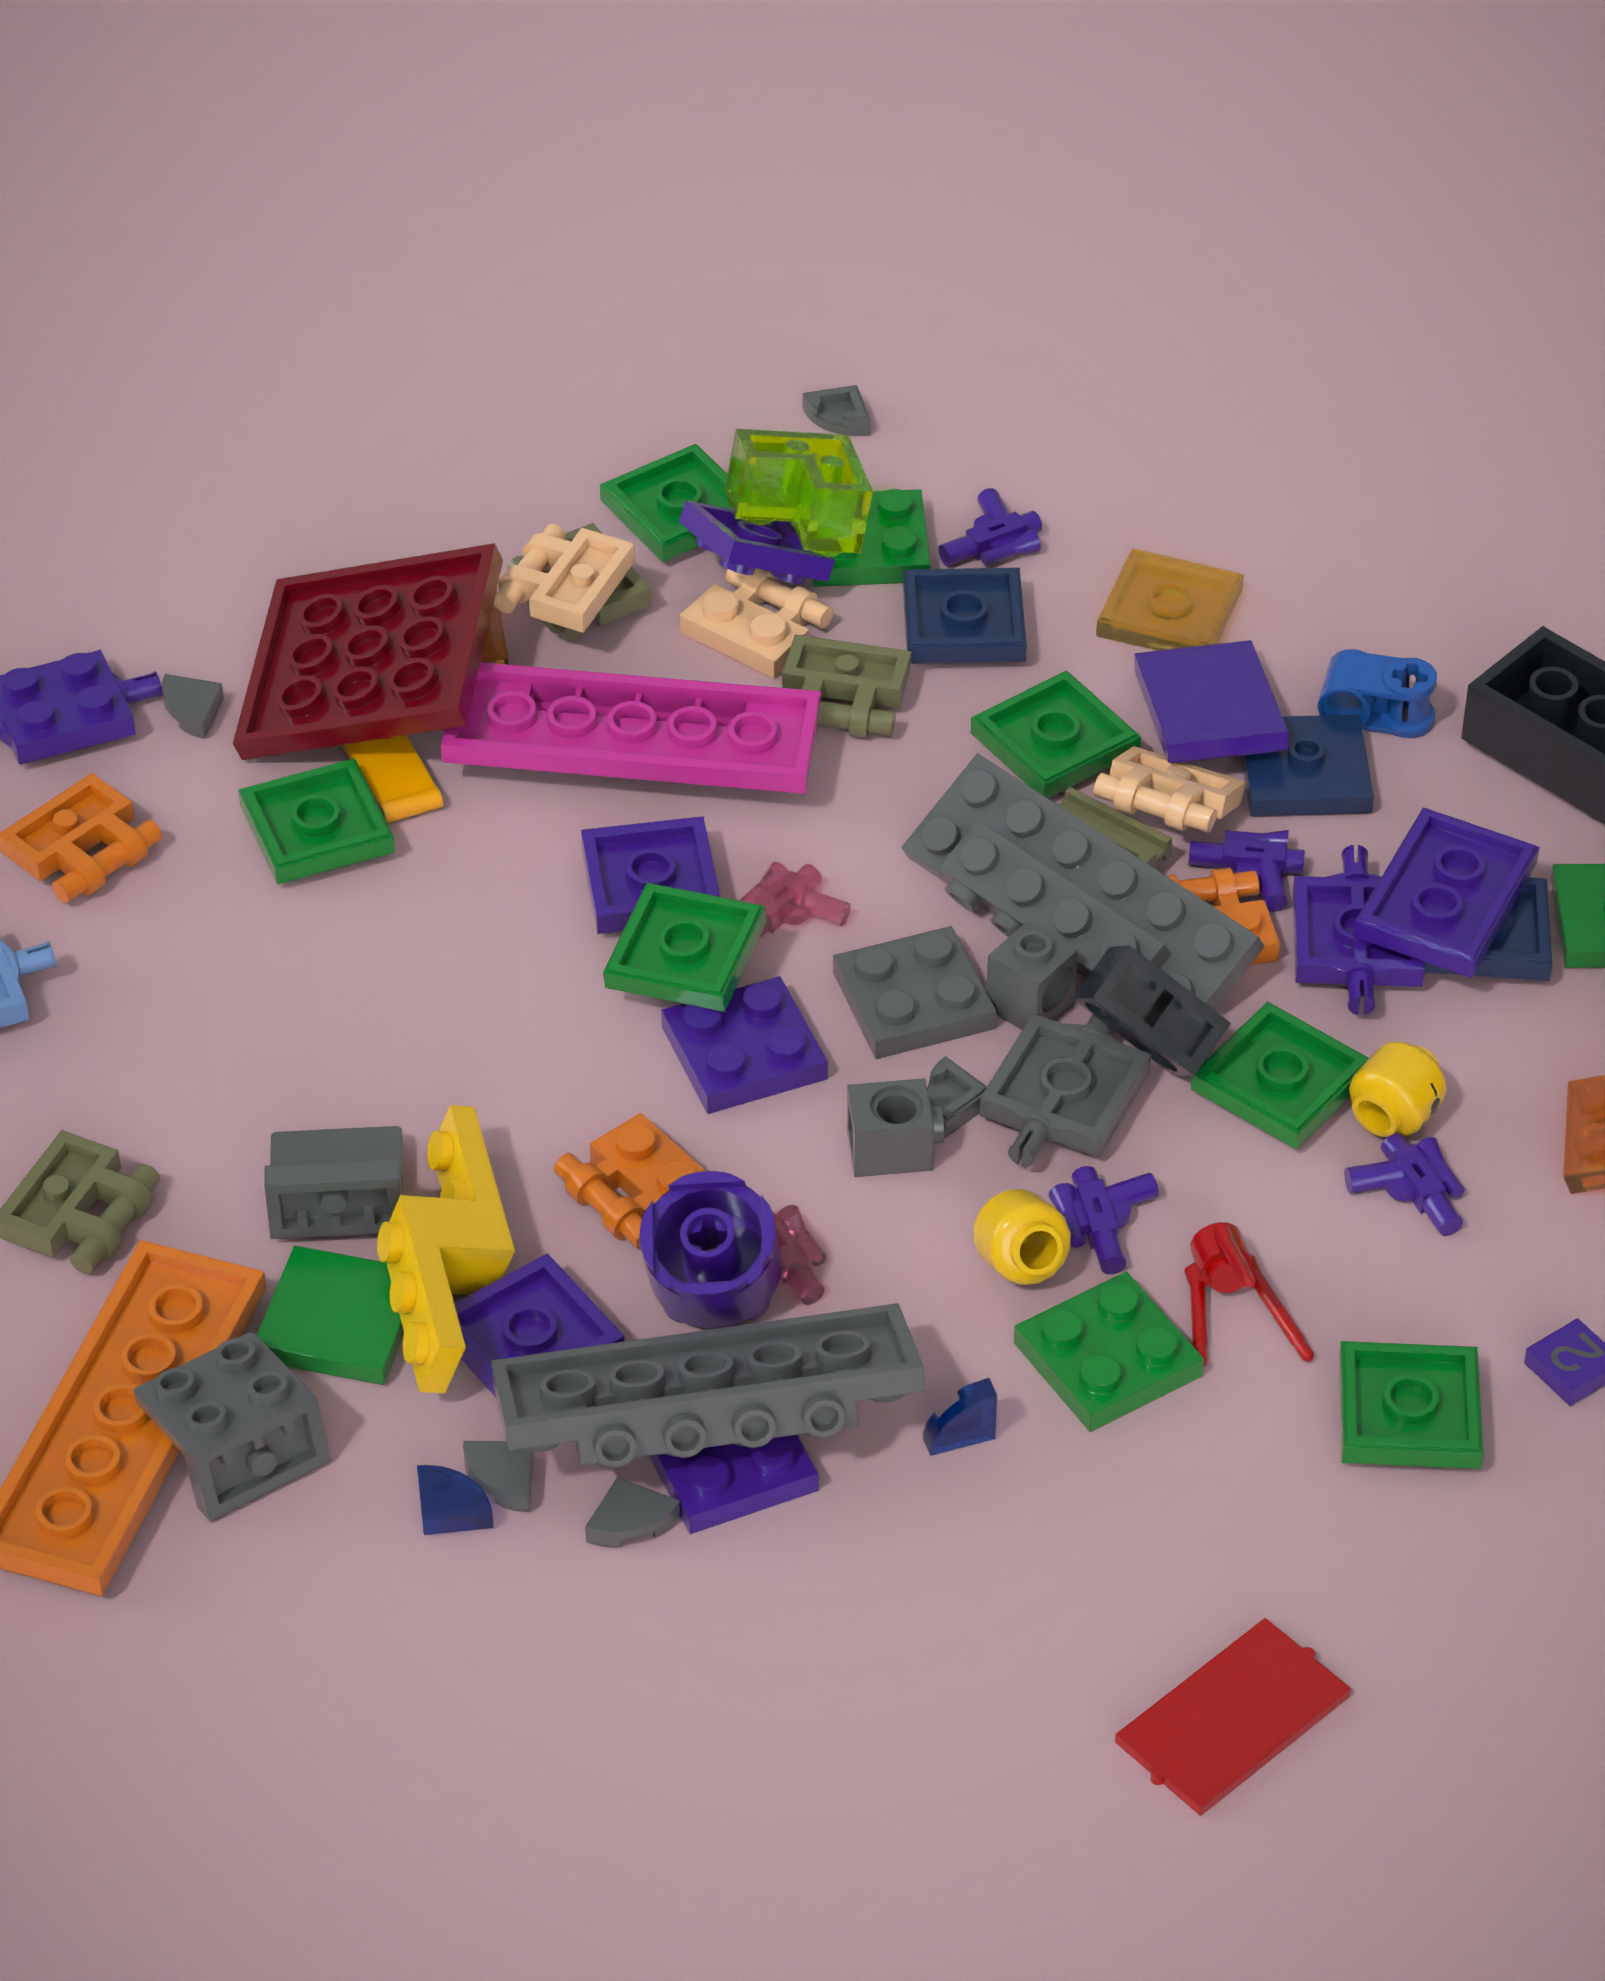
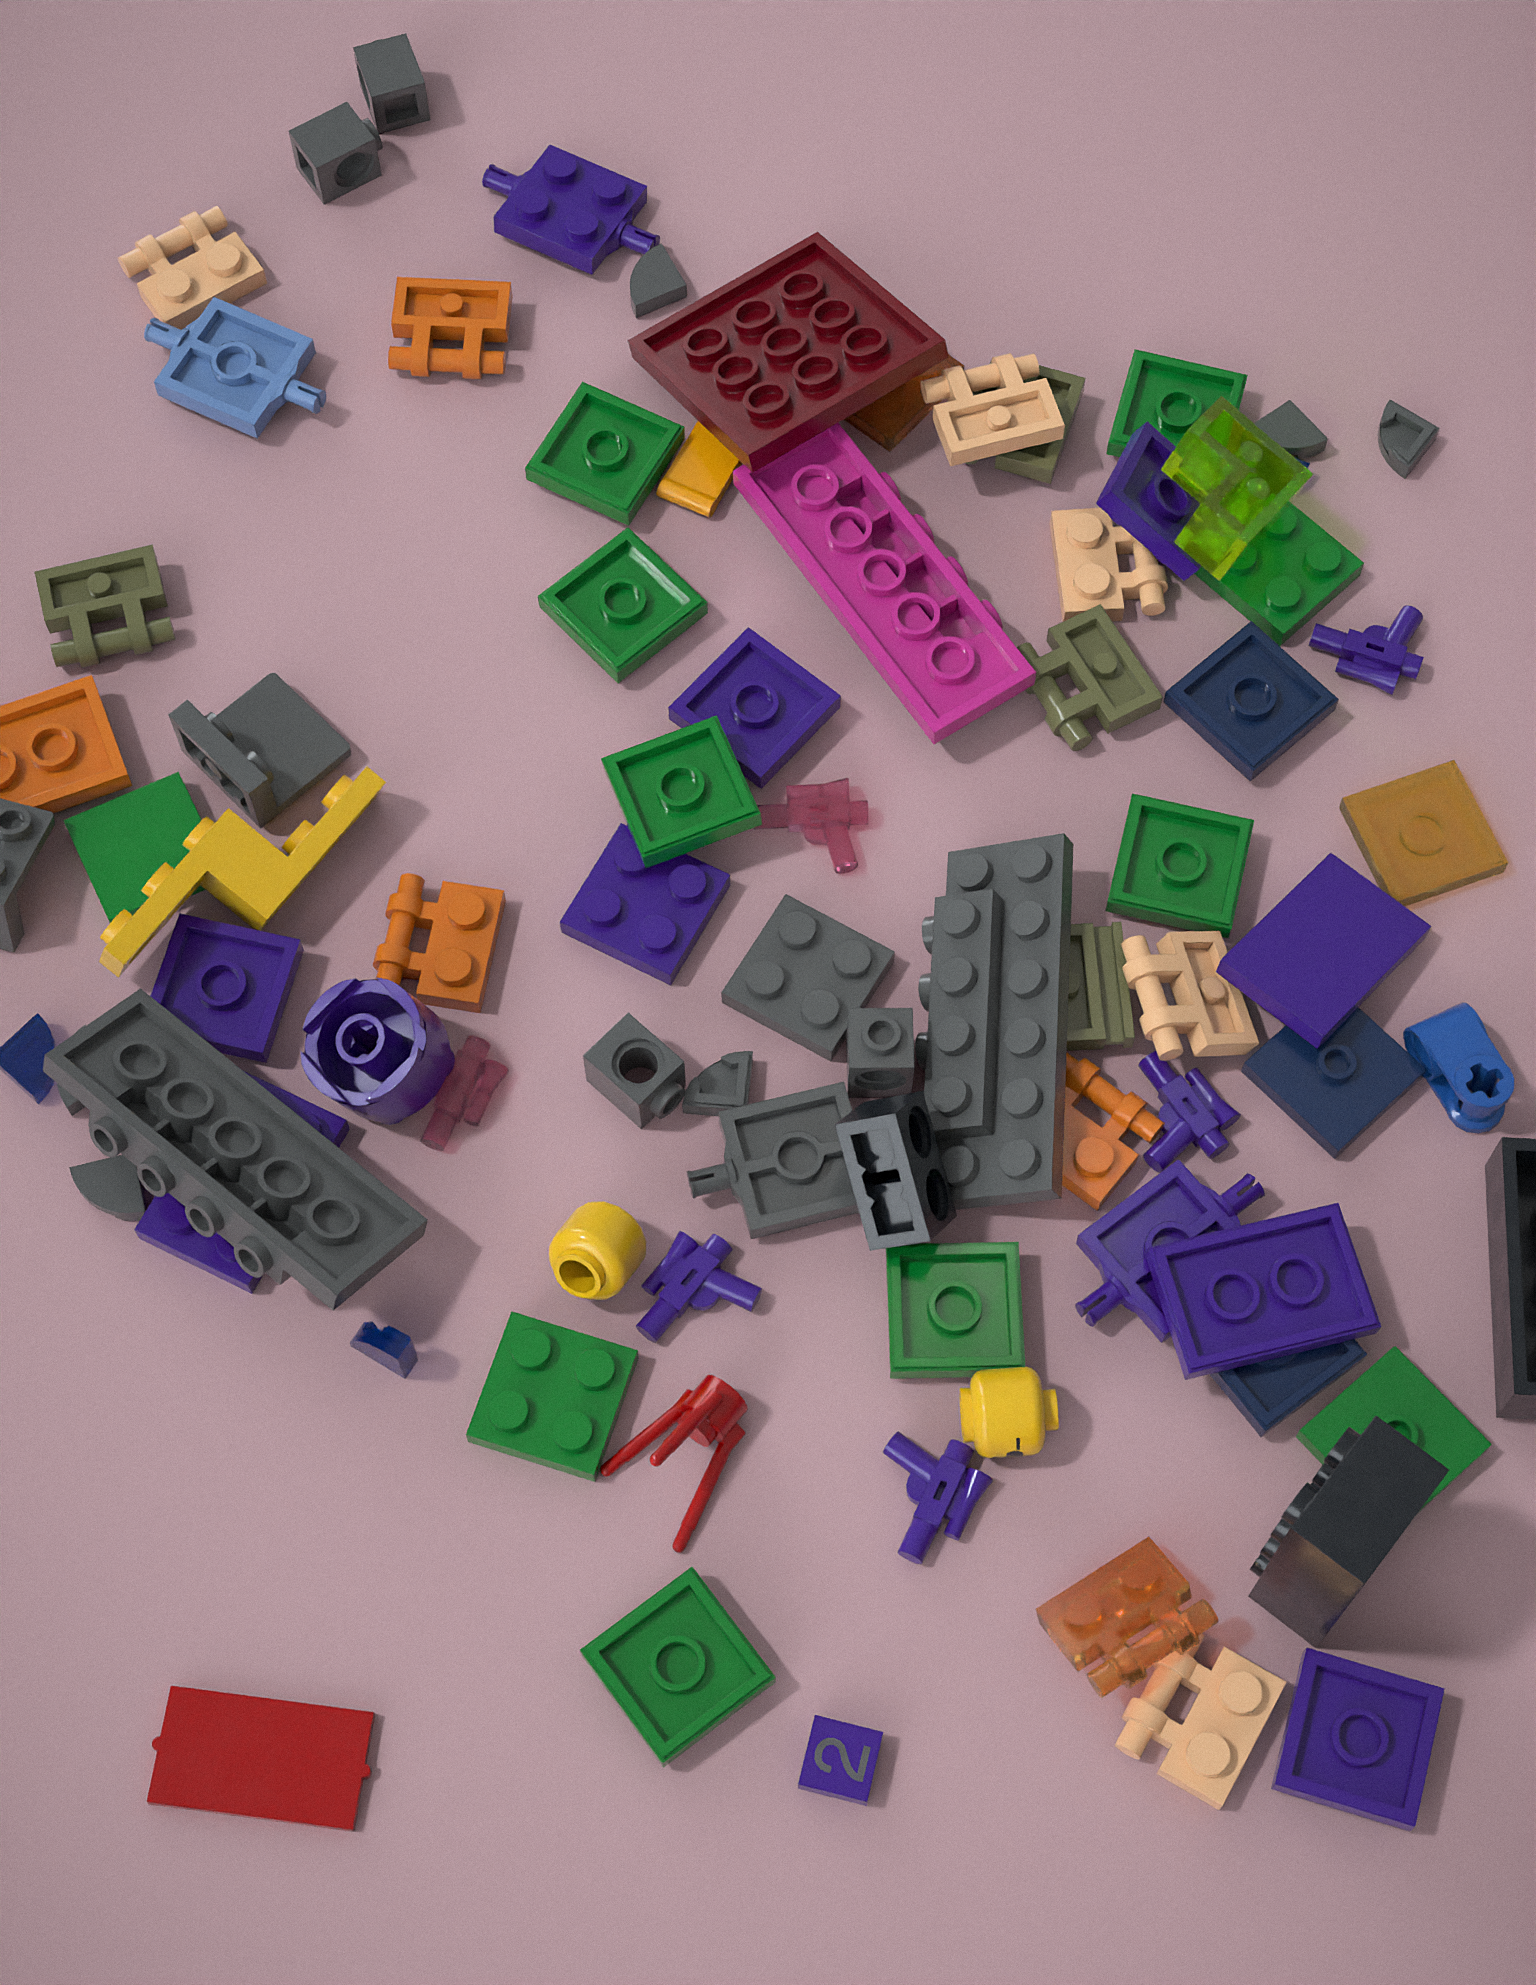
camera: 50 degrees right, 20 degrees up
none -> green plate [538,527,708,683]

